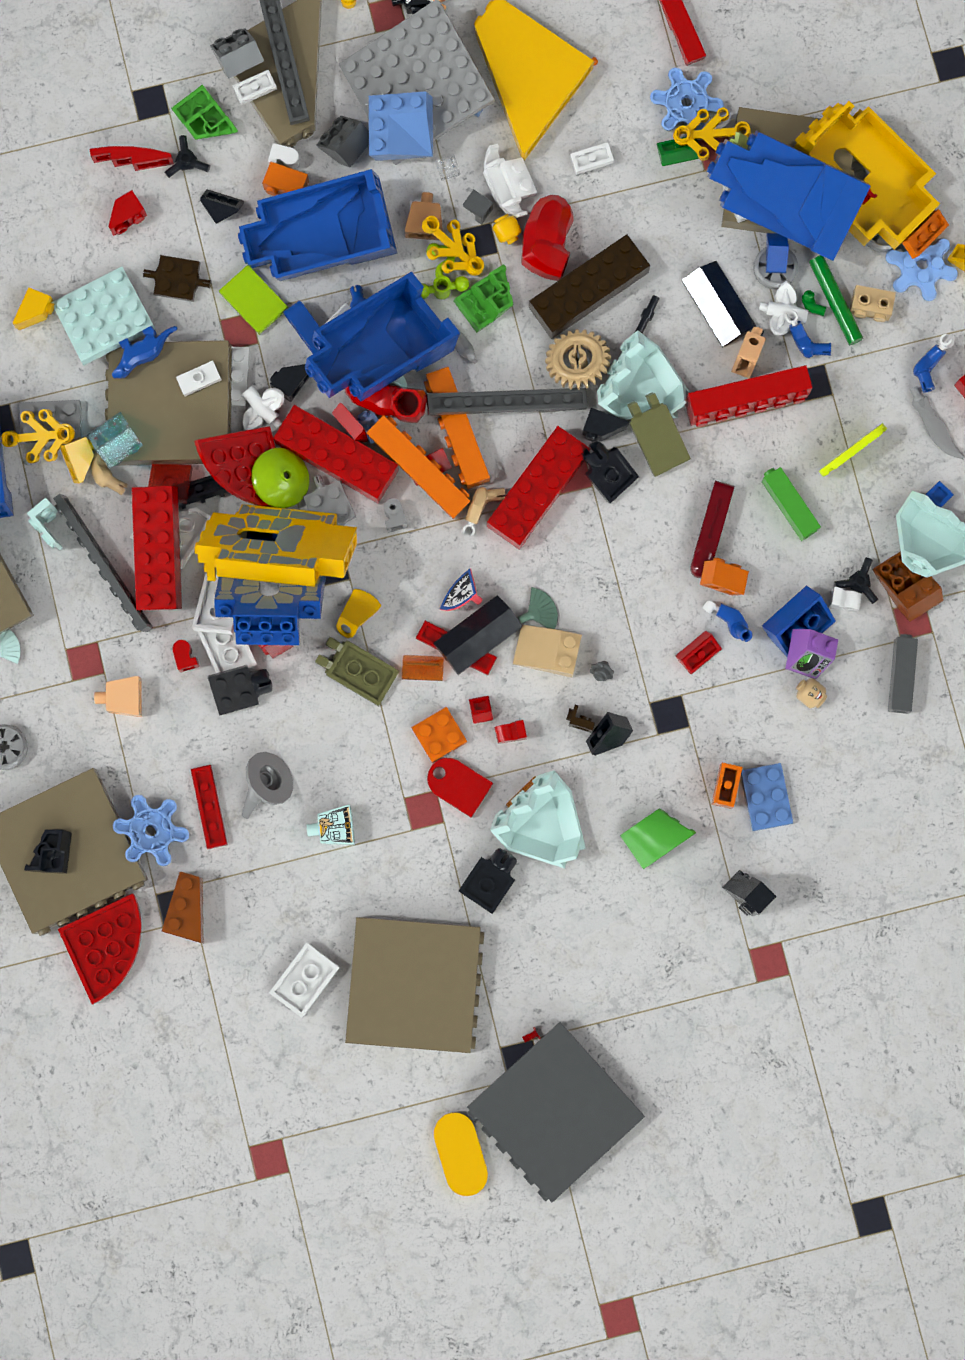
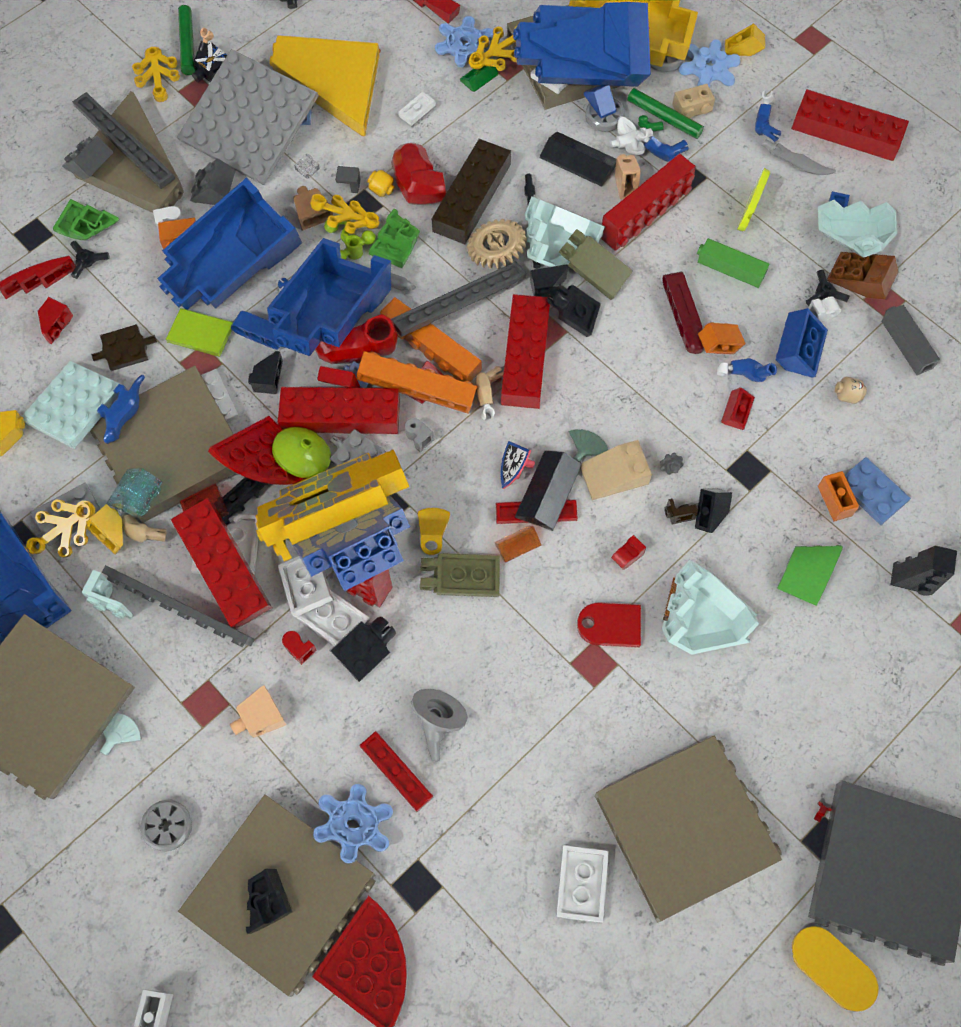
camera: 30 degrees left, 15 degrees down
dark orange wedge [161,872,204,944] -> none
white plate [176,361,222,396] -> none
black slope [200,189,244,224] -> none
white plate [232,70,277,105] -> none
white plant [242,385,284,431] -> none
torso [306,805,355,846] -> none
medium blue slope [369,91,433,161] -> none
orange plate [411,707,467,763] -> none
black plate [458,848,517,914] -> none
red slope [469,696,493,724] -> none
white plate [483,144,537,218] -> none
medium lavender slope [785,629,838,679] -> none
orange plate [902,209,949,259] -> none

